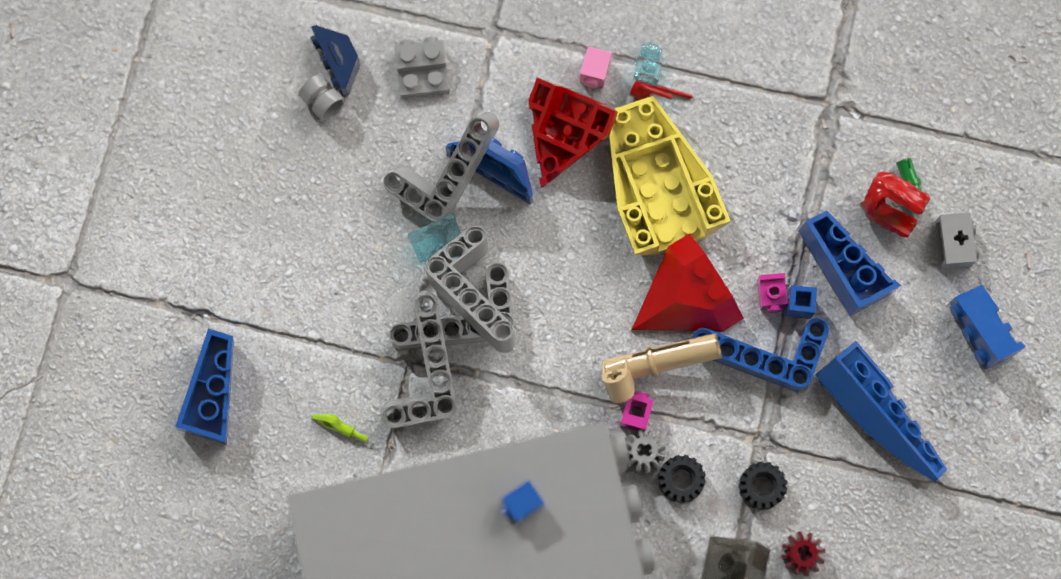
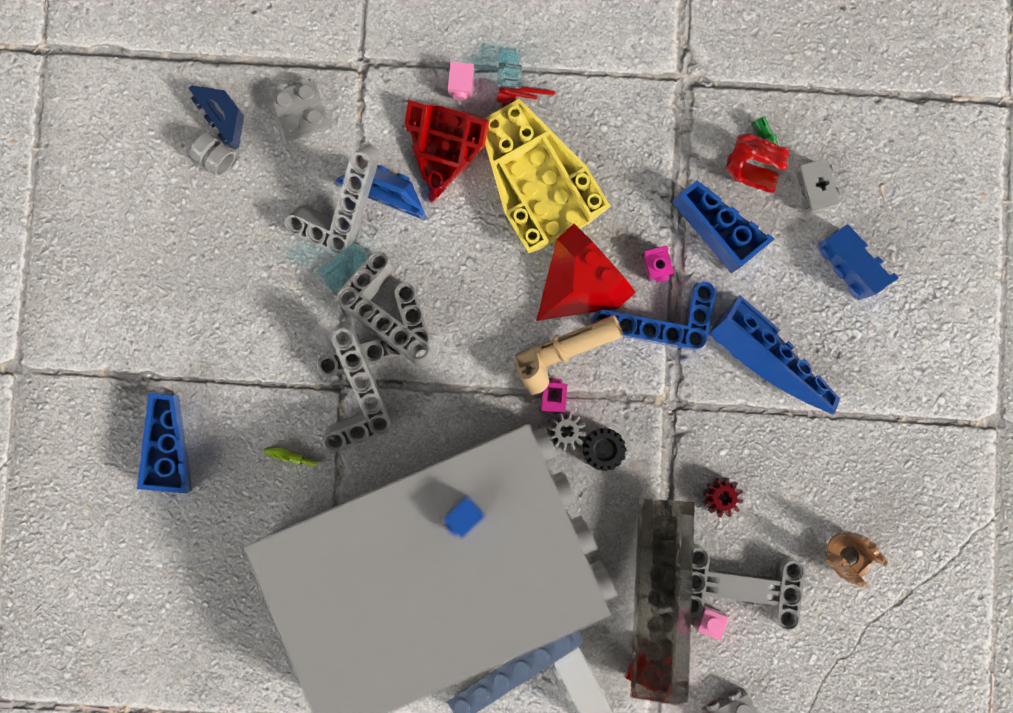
camera: 10 degrees left, 10 degrees up
black tyre [738,461,788,510] -> none
blue brick [785,285,817,319] -> none

